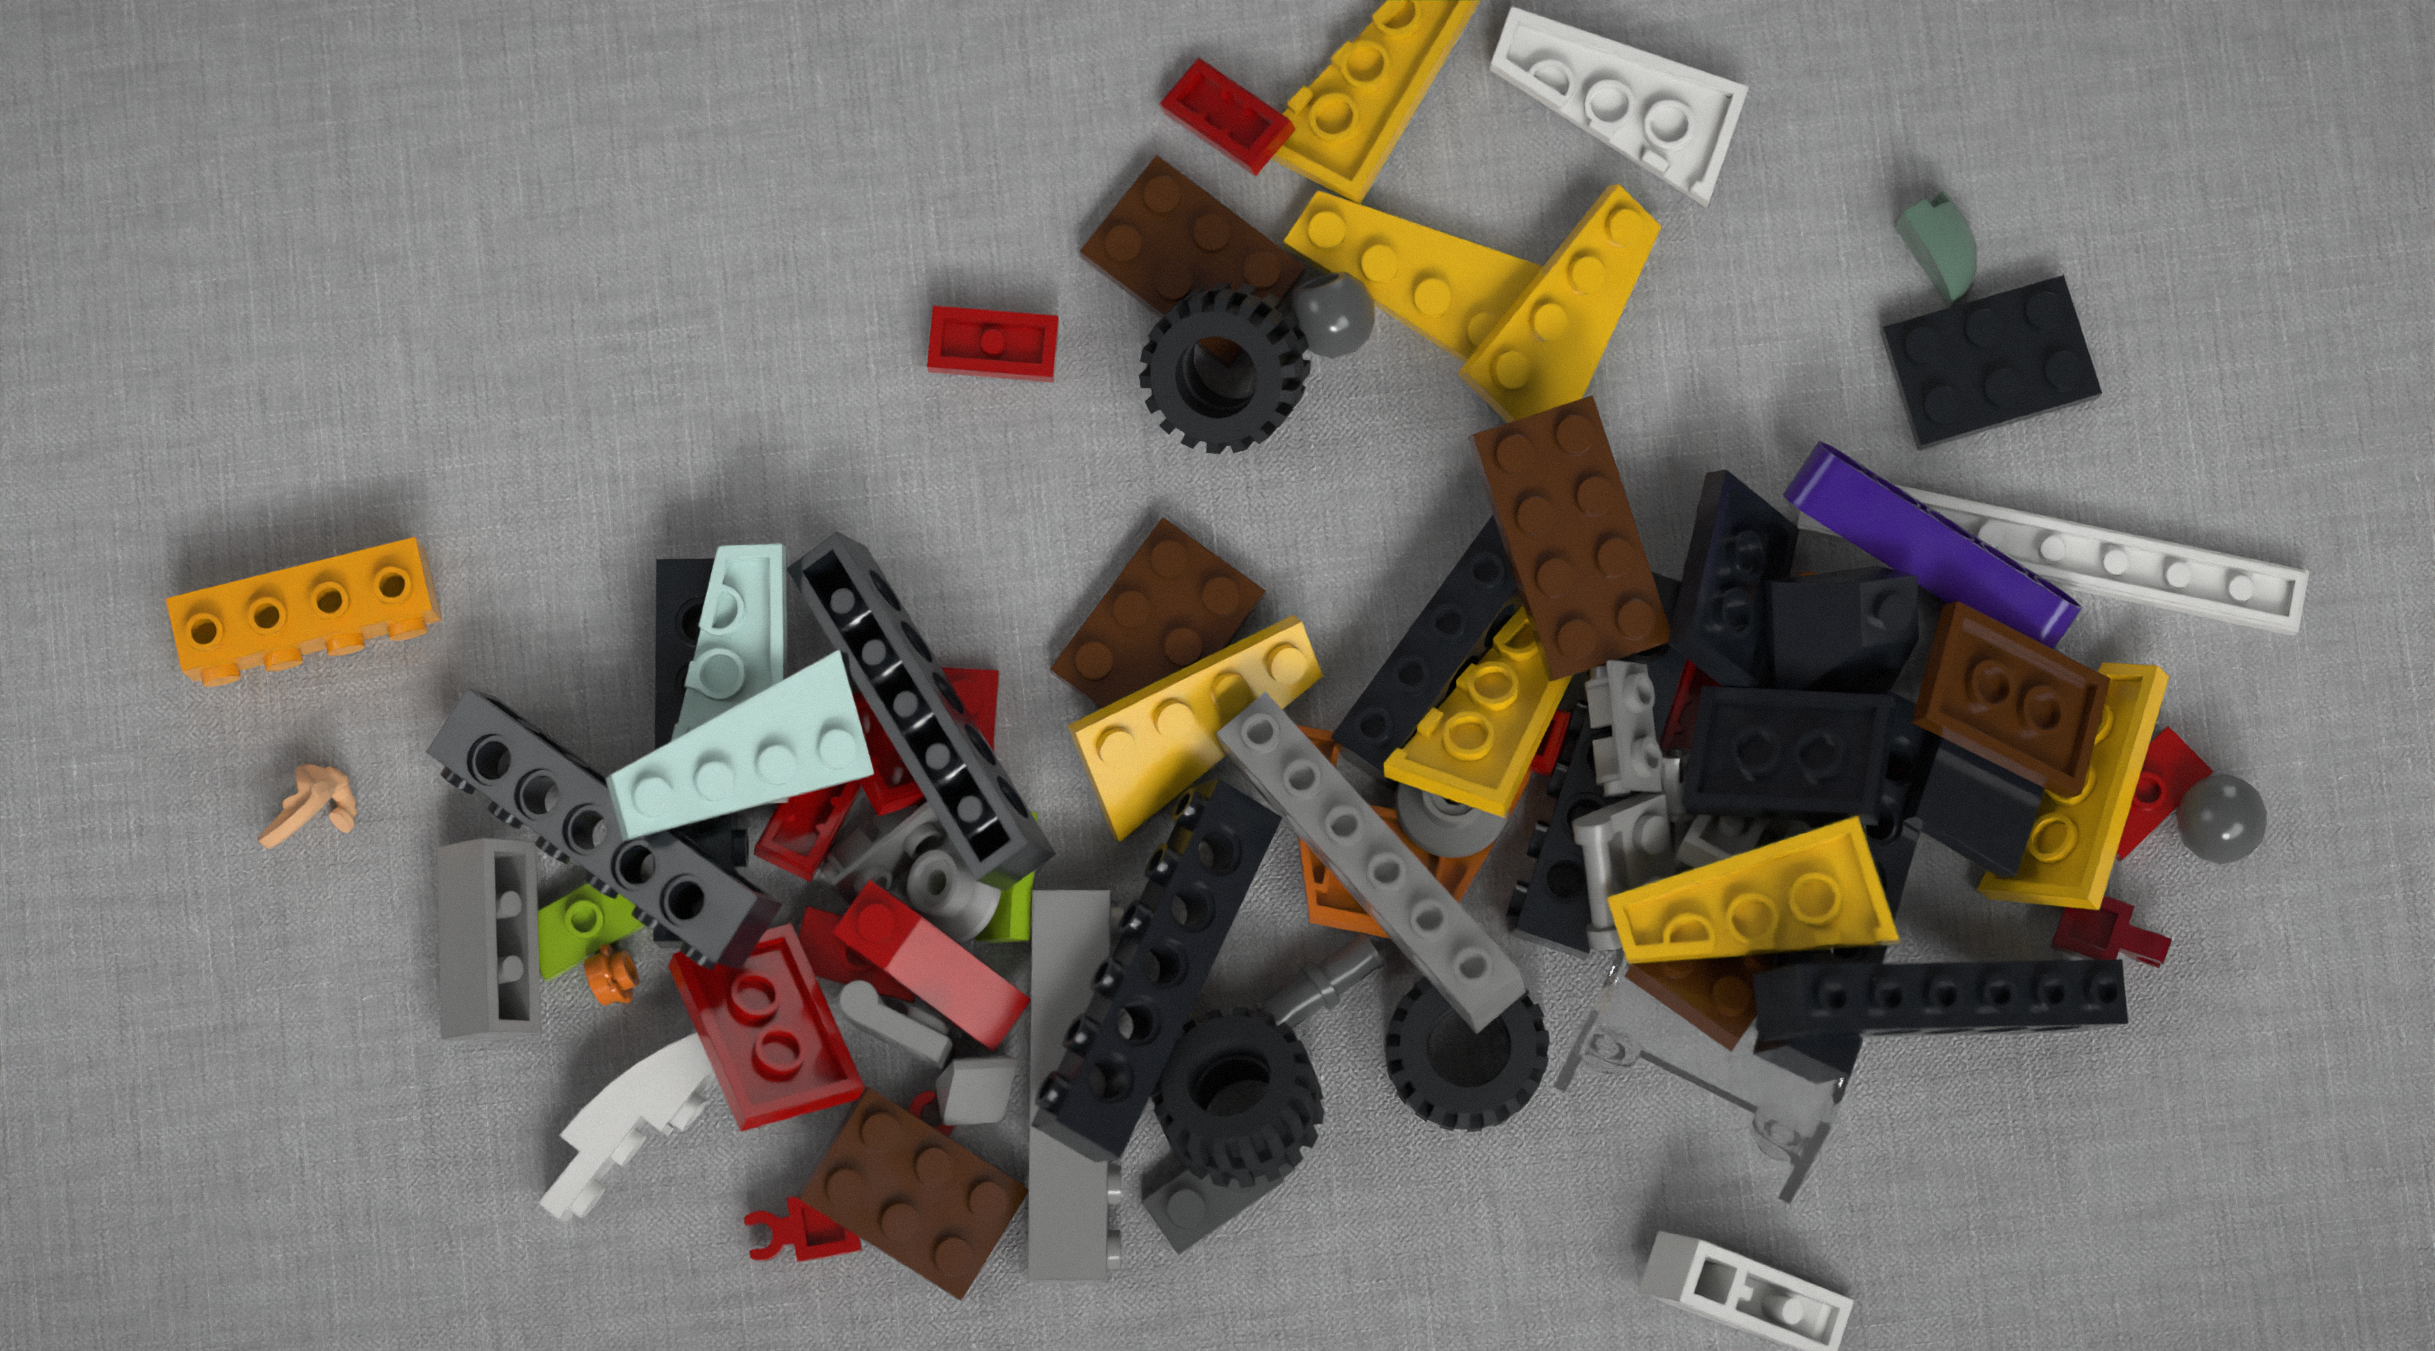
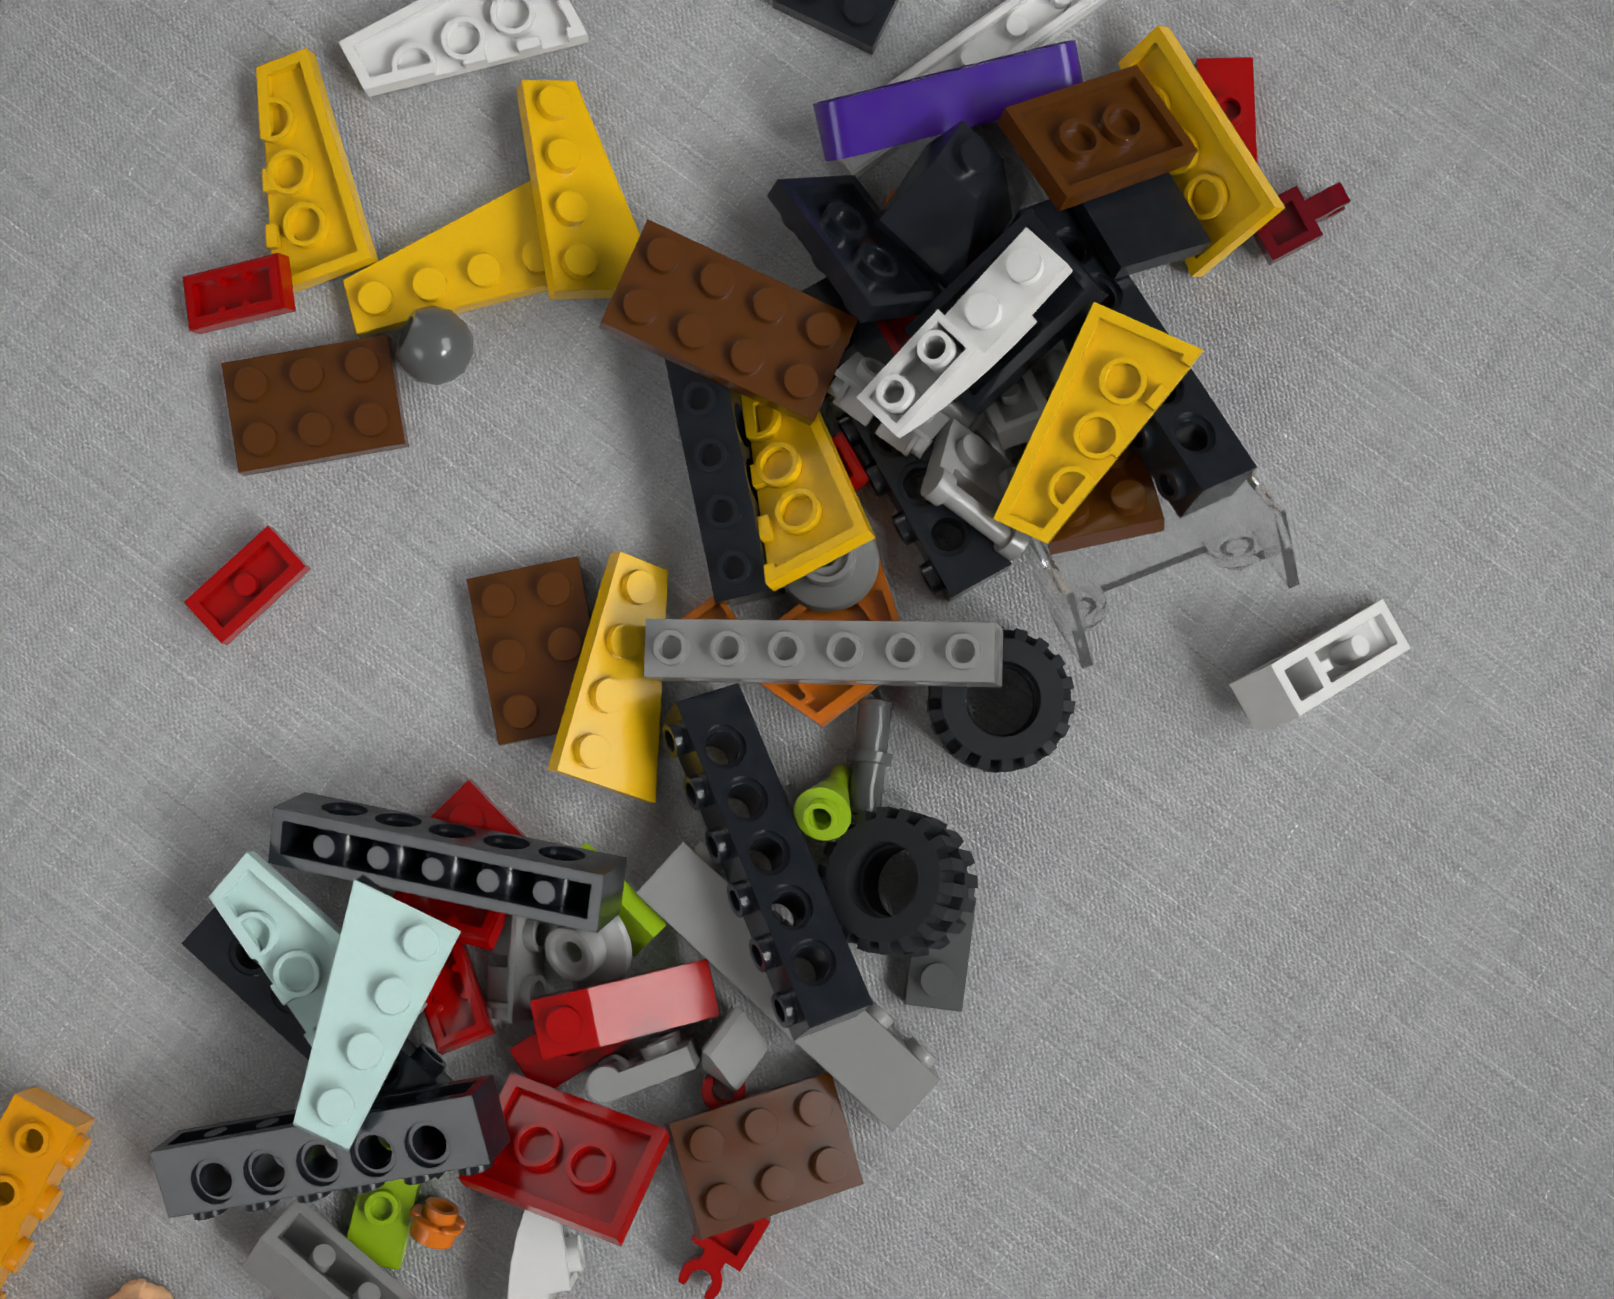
camera: 45 degrees left, 5 degrees up
black tyre [1139,282,1311,454] -> none
black brick [1753,959,2128,1040] -> none
dark grey piece [2177,774,2267,865] -> none
none -> lime cone [794,765,851,841]
none -> white slope [856,227,1073,439]

